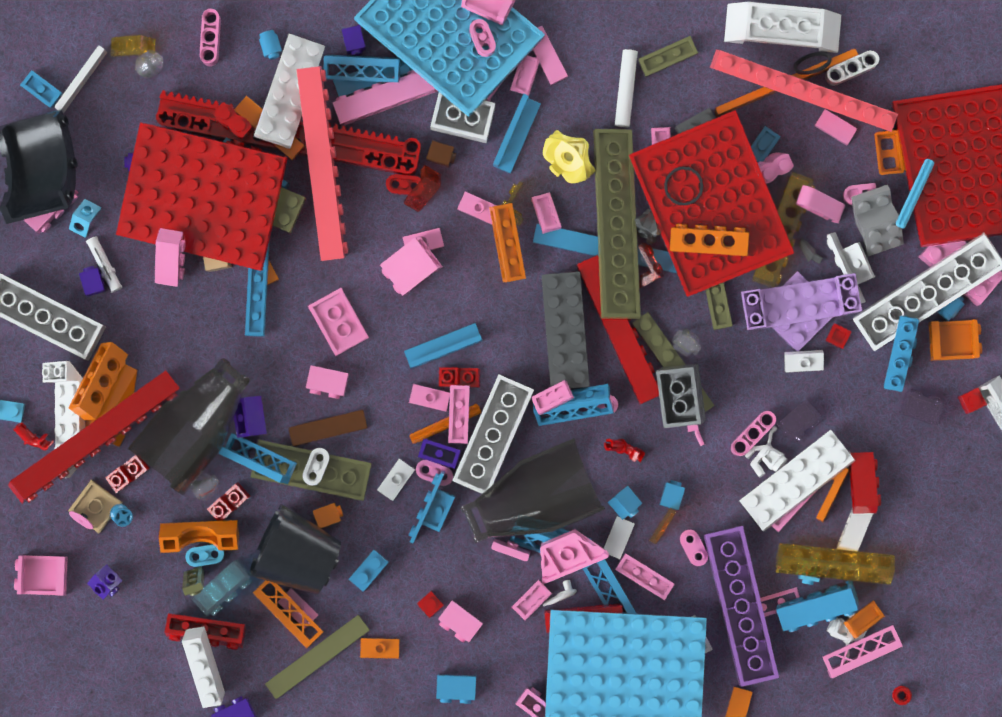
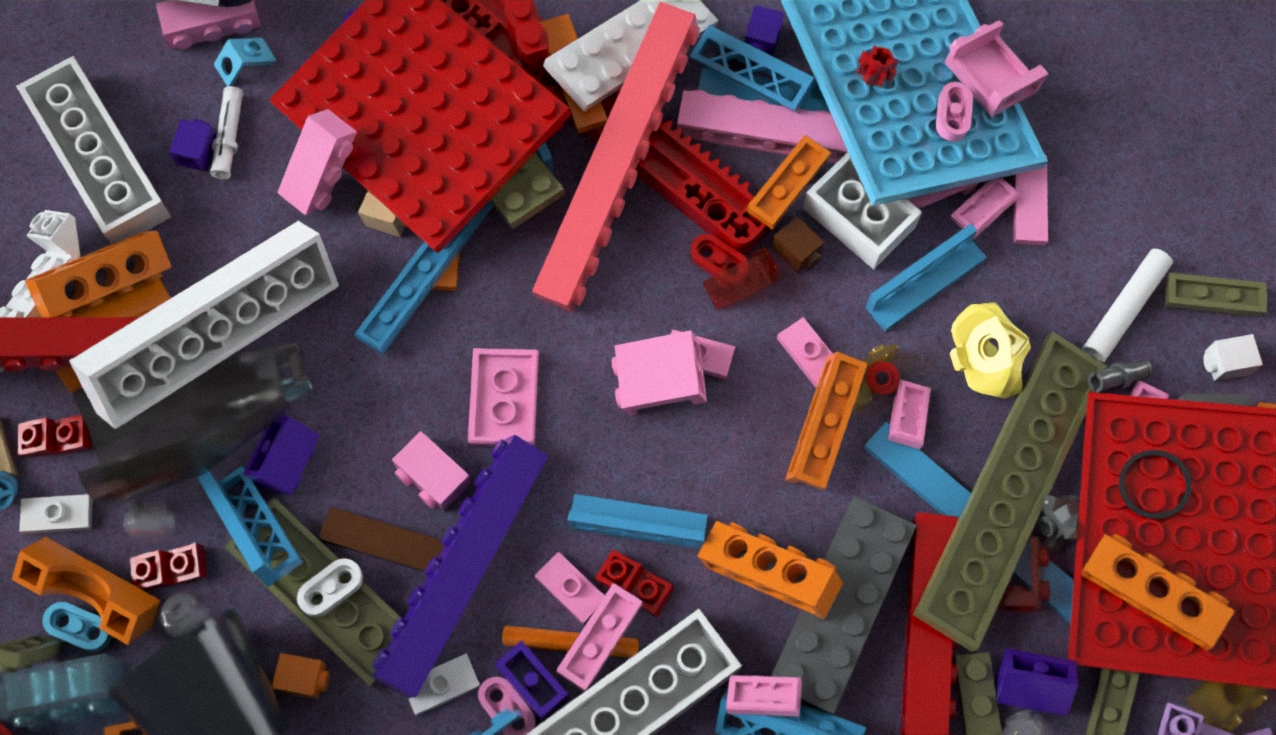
camera: 30 degrees right, 15 degrees down
none -> white plate [19,494,93,534]
none -> white brick [69,221,339,429]
none -> clear head [160,592,212,640]
none -> dark purple brick [371,435,548,698]
none -> orange brick [697,521,843,619]
none -> orange piece [747,135,831,229]
none -> red gear [857,46,899,87]
none -> red plate [866,362,900,395]
none -> dark purple brick [996,648,1078,716]
none -> dark grey pin [1088,359,1152,393]
none -> white brick [1204,334,1263,381]

